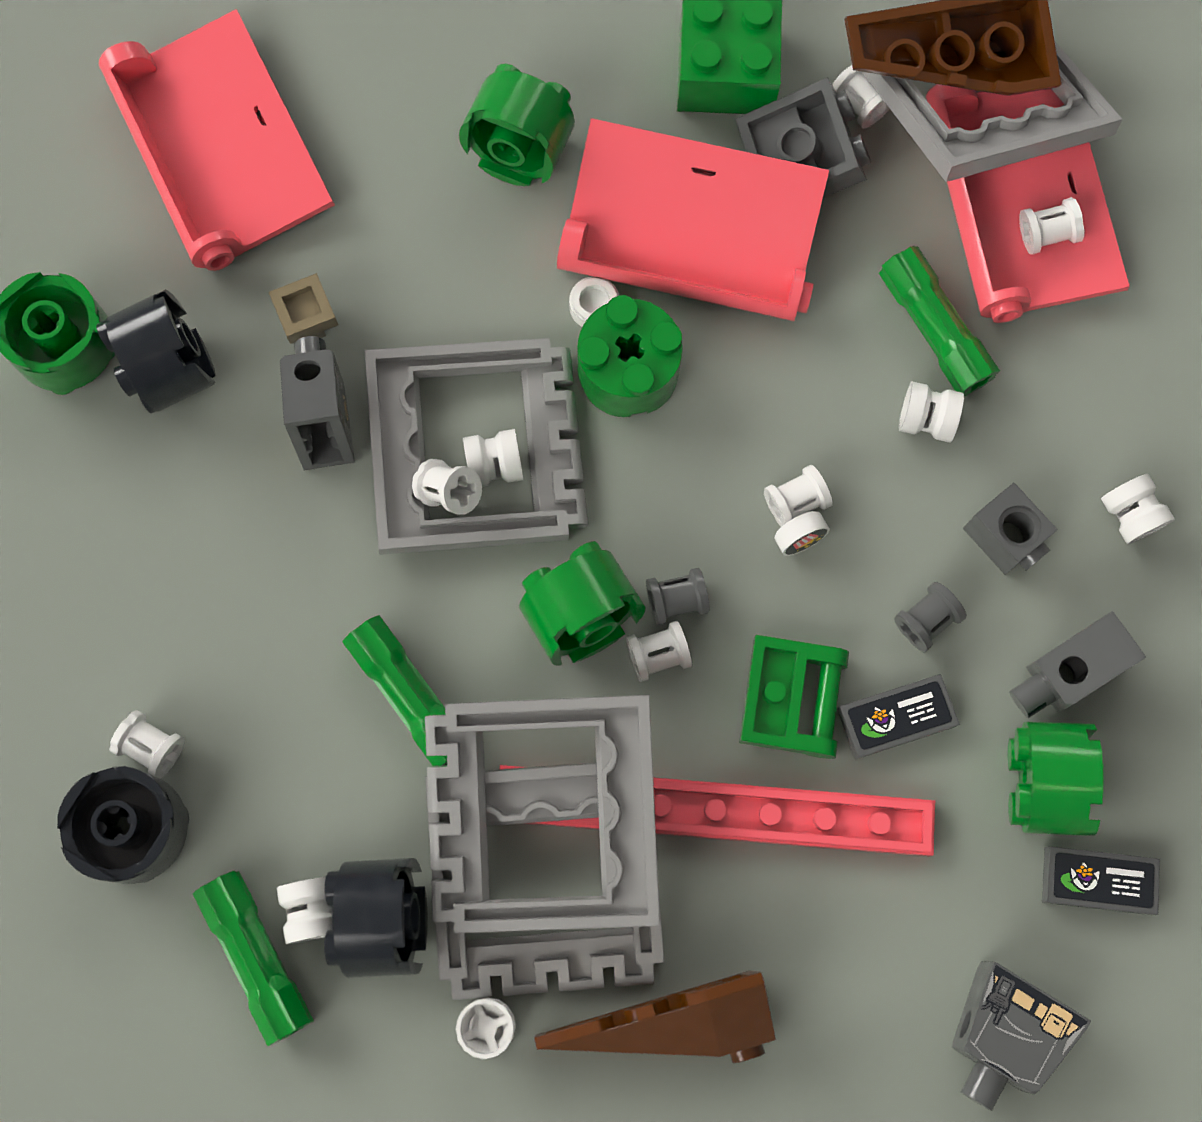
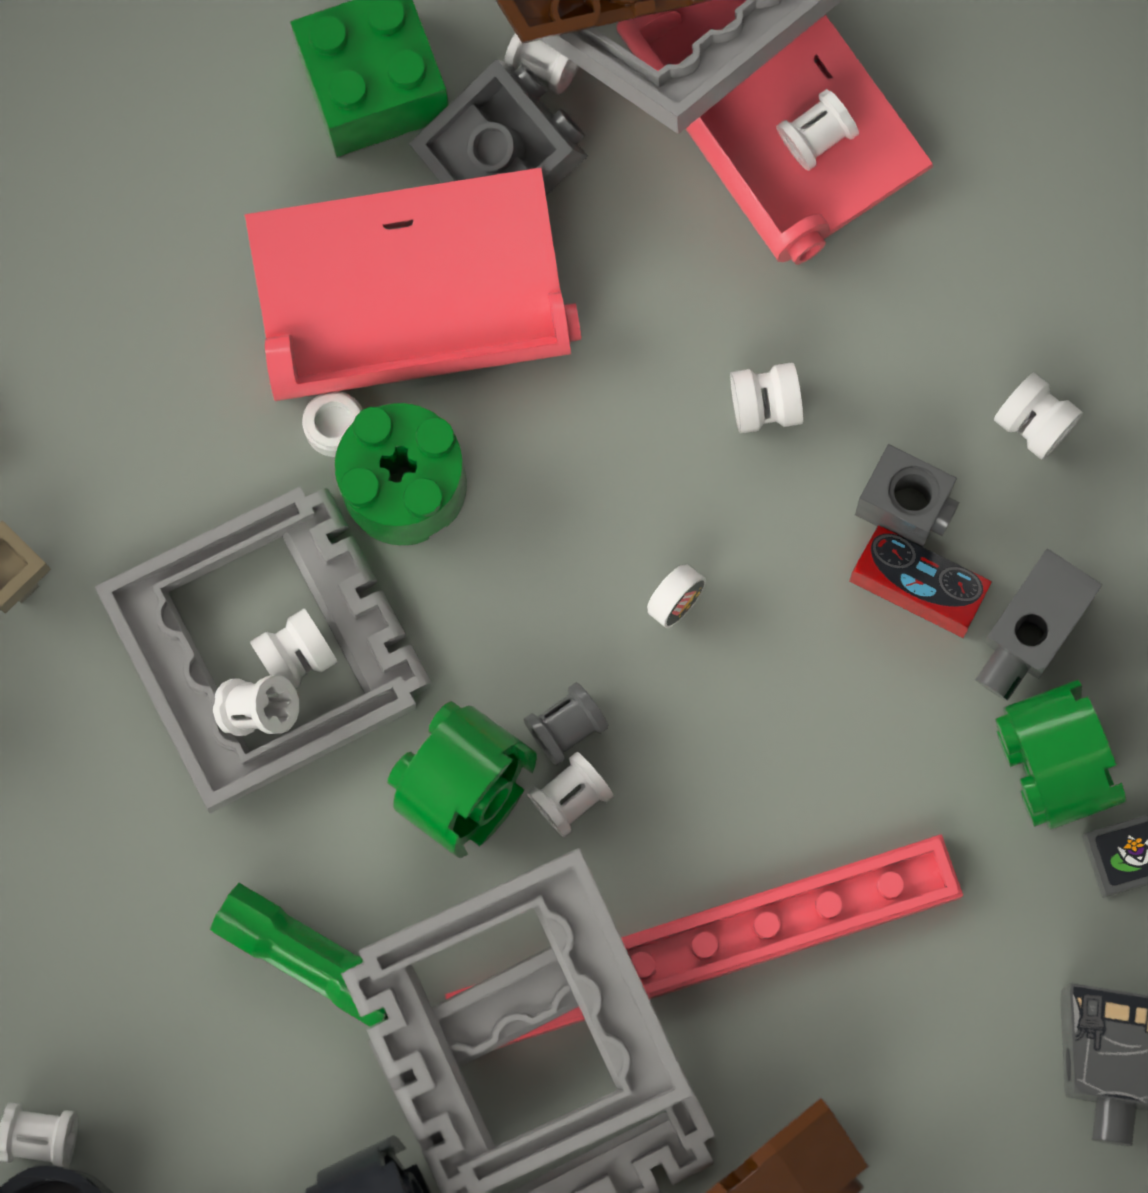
camera: 15 degrees left, 0 degrees up
dark grey torso [280,336,355,470] -> none
green brick [459,64,575,186] -> none
green plate [739,635,849,759] -> none
white bush [764,465,832,527] -> none
tile [837,674,960,760] -> none
green axle [879,246,1000,397] -> none
dark grey bush [894,582,967,652] -> none
none -> slope [849,525,992,638]

